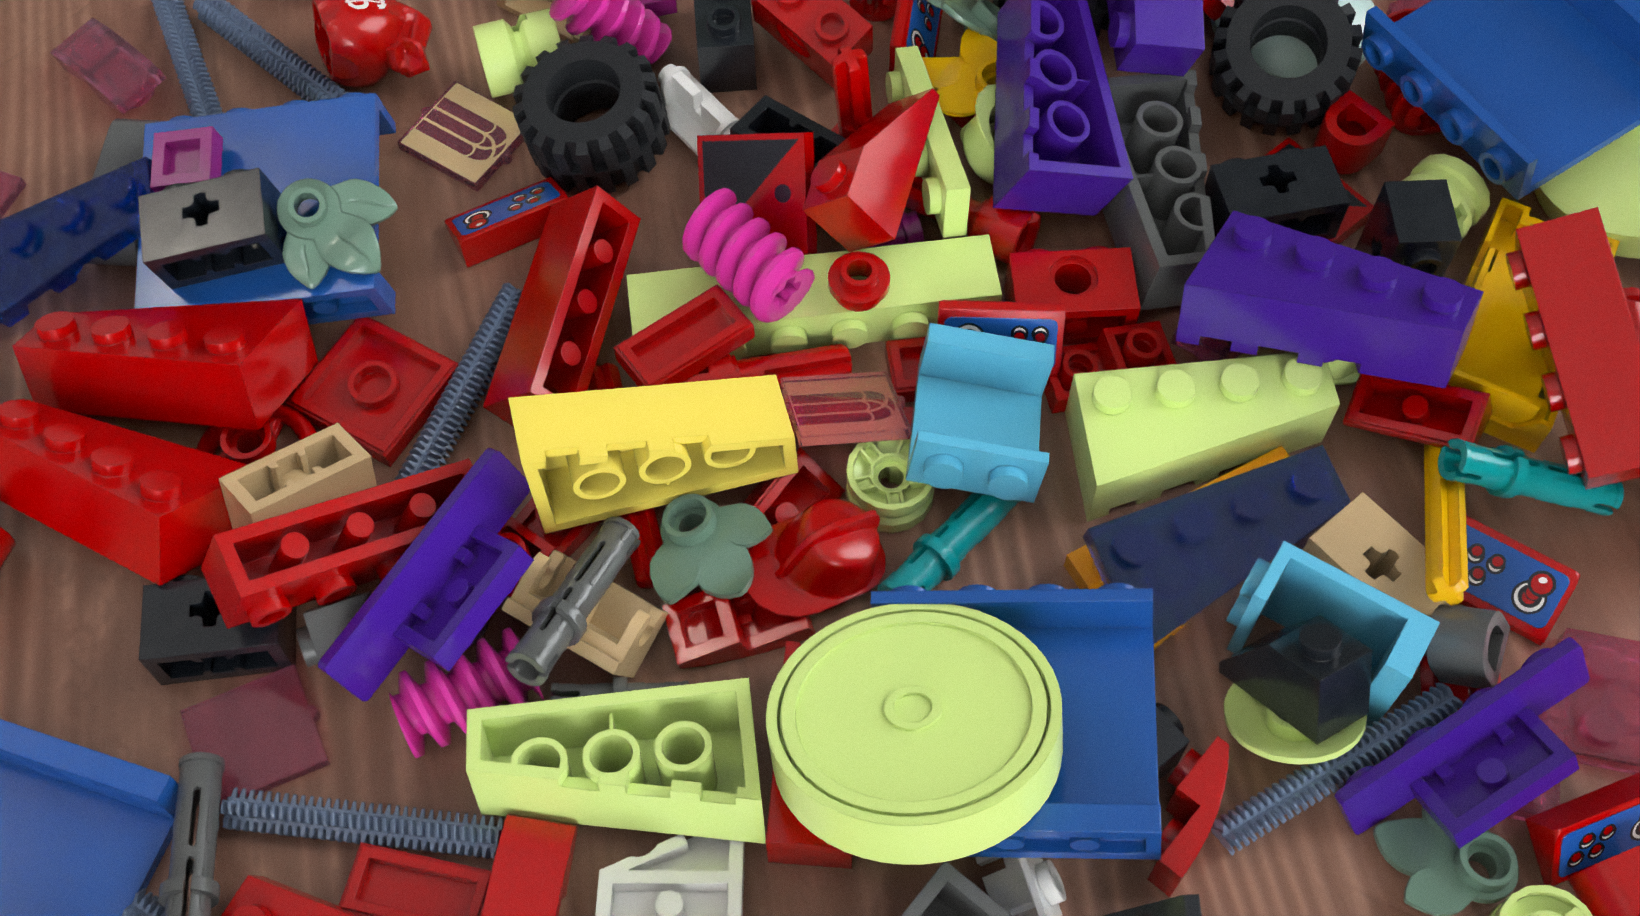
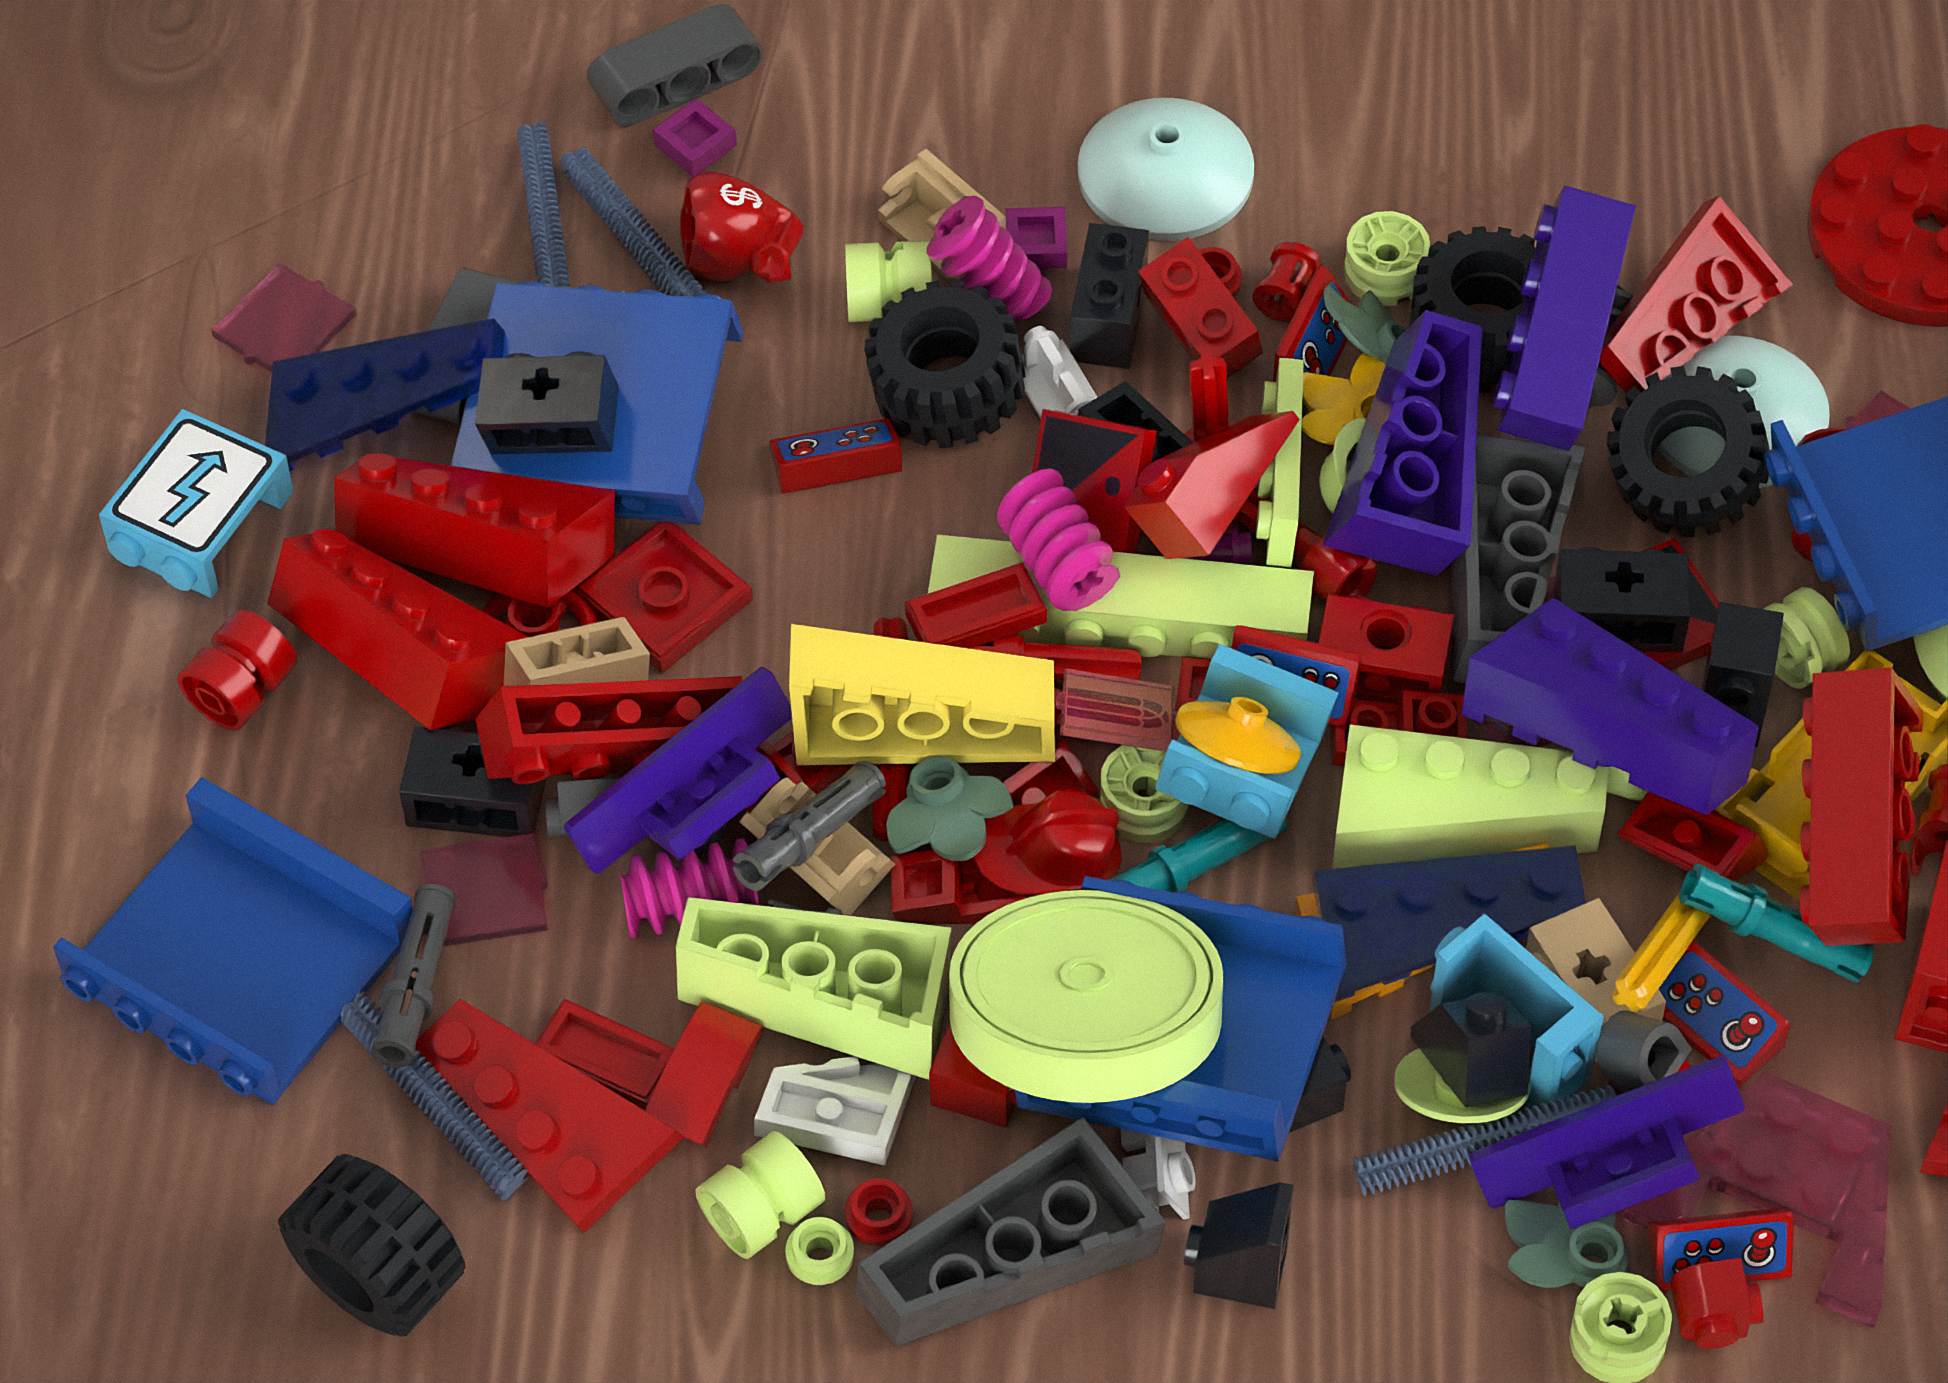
camera: 15 degrees right, 5 degrees down
clear pink slope [50,17,166,114] -> none
magenta plate [150,126,223,192] -> none
sand blue axle [220,787,503,859] -> none
sand green plate [277,178,398,290] -> none
sand blue axle [394,282,522,480] -> none
piece [397,81,524,192] -> none
red brick [483,185,641,427] -> none
red plate [828,251,890,312] -> none
red slope [1147,736,1229,897] -> none
red plate [1313,90,1395,174] -> none
none -> yellow dish [1175,697,1301,774]

